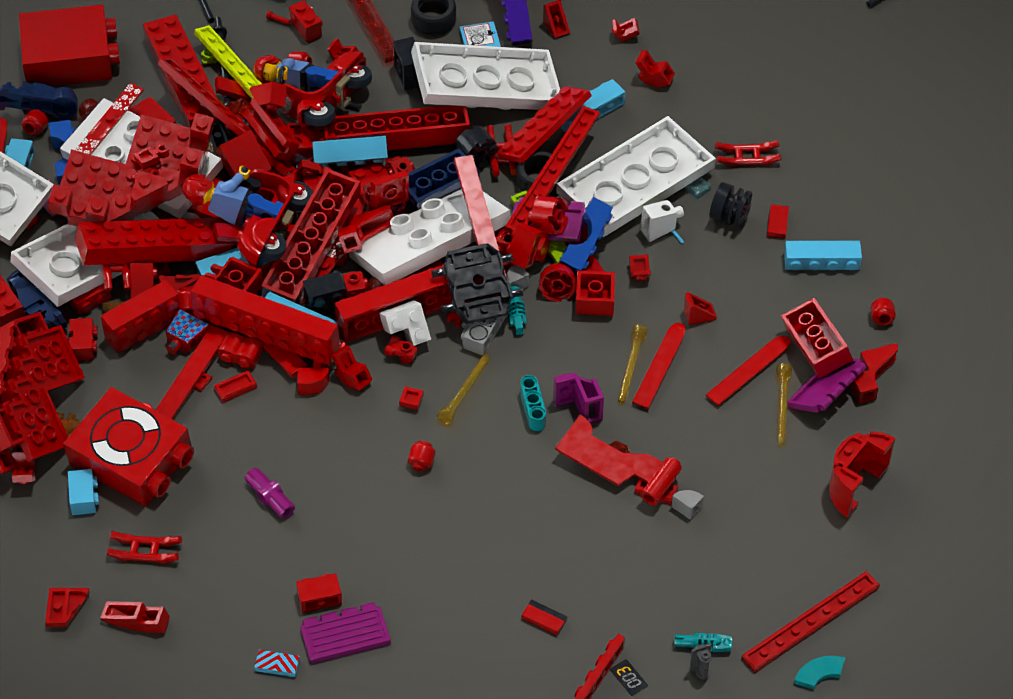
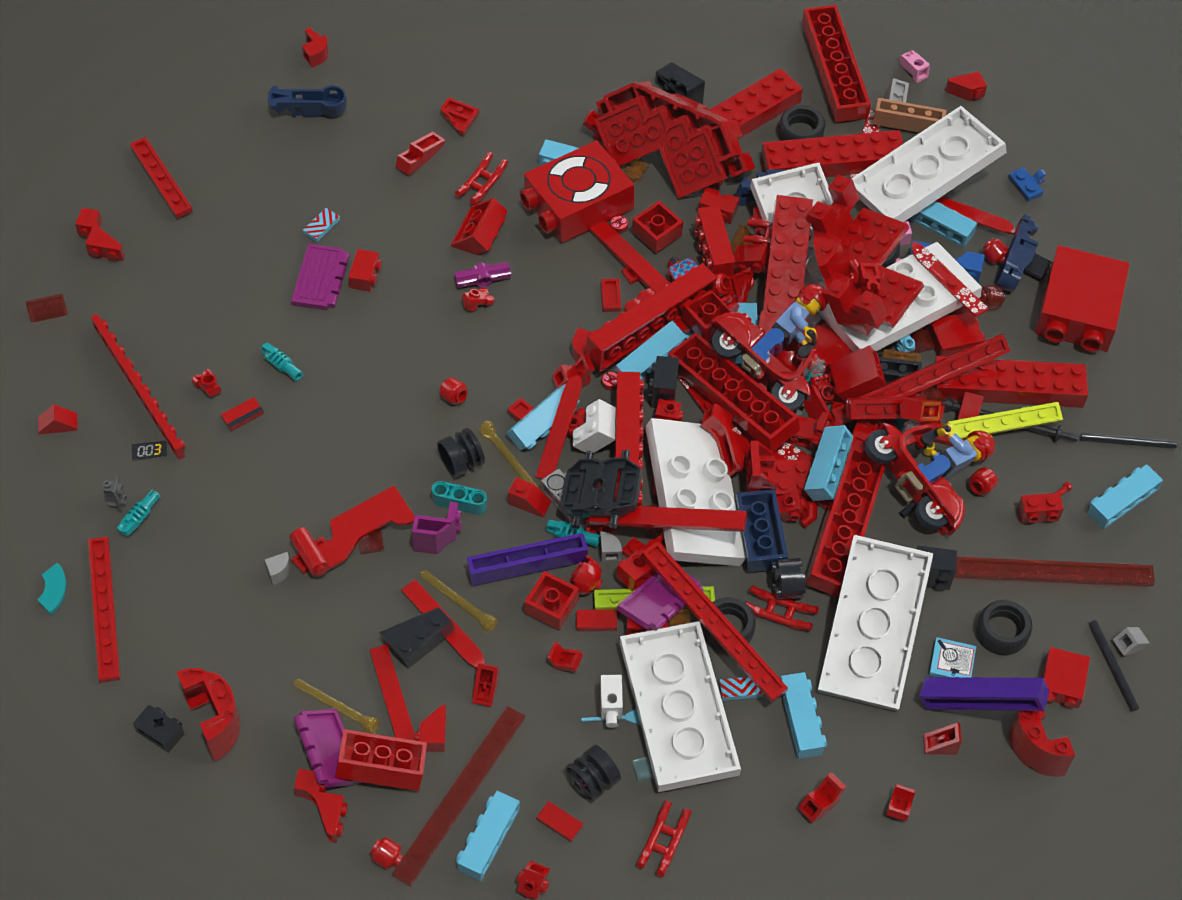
camera: 115 degrees right, 5 degrees up
red bracket [327,39,359,61] -> none
red plate [497,86,592,163] -> none
red brick [506,223,543,269] -> none
red brick [528,196,569,235] -> none
blue arch [558,197,613,275] -> none
none -> black brick [133,705,184,753]
none -> red plate [191,369,221,397]
none -> teal hinge [261,342,303,381]
none -> black wedge [379,607,455,669]
none -> clear red plate [392,706,525,887]
none -> red slope [415,705,447,752]
none -> black wheel [437,428,485,478]
none -> red slope [451,197,508,255]
none -> red plate [462,287,494,311]
none -> dark purple brick [467,533,588,586]
none -> medium azure brick [506,384,580,450]
none -> red slope [508,477,552,518]
none -> red brick [517,861,550,899]
none -> red piece [535,375,582,479]
none -> red brick [632,201,683,253]
none -> tile [719,677,763,701]

